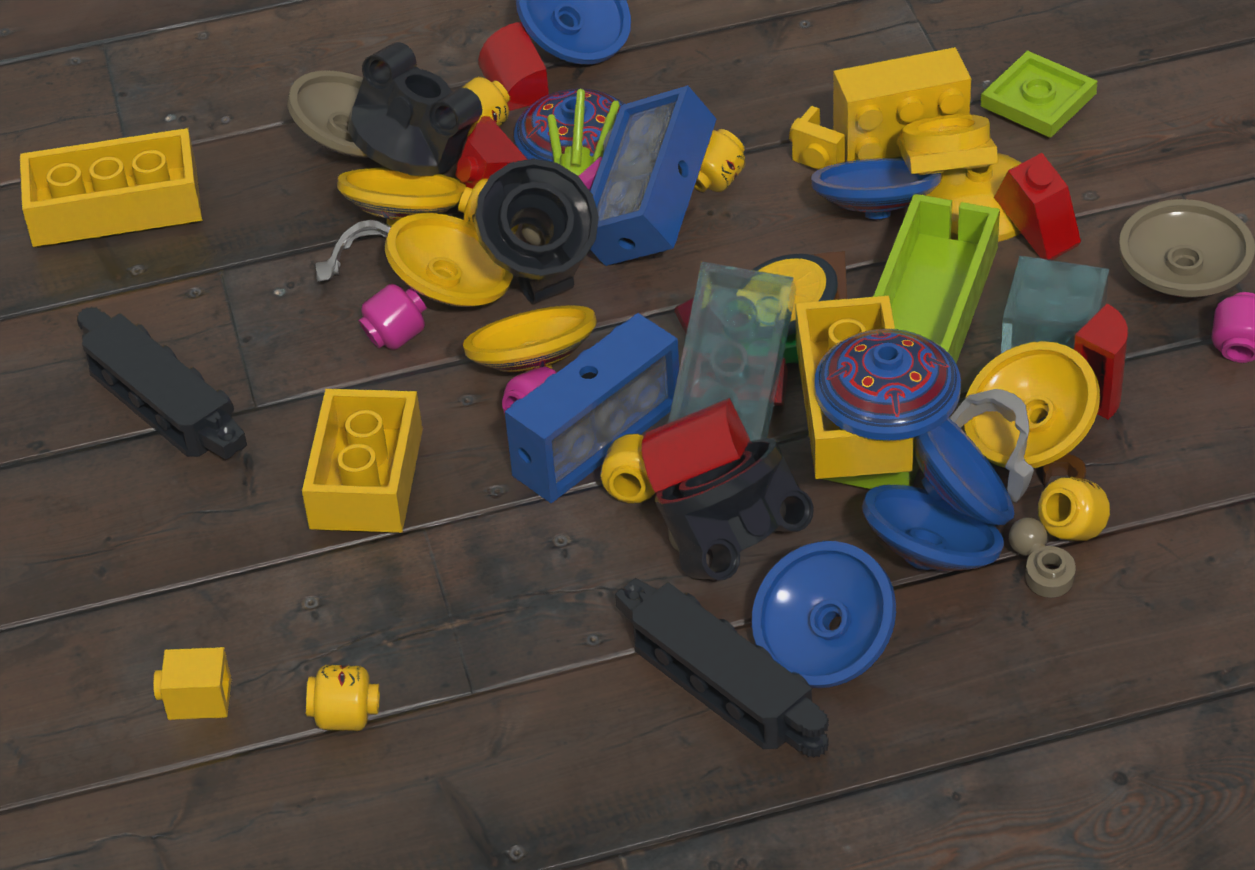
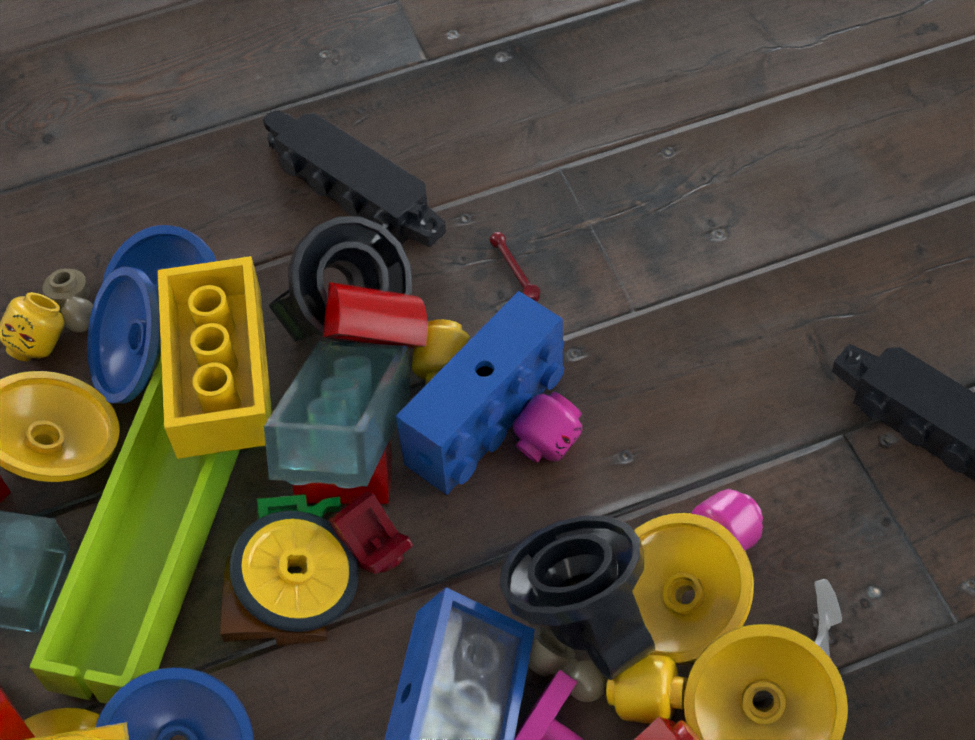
camera: 175 degrees right, 10 degrees up
yellow brick [153,647,232,720] -> none
yellow brick [302,389,423,533] -> none
yellow head [306,665,380,731] -> none
yellow dish [463,305,597,372] -> none
blue dish [752,541,896,688] -> none
dish [814,329,961,440] -> none
light grey helmet [949,389,1034,503] -> none
none -> dark red hinge [489,232,540,302]

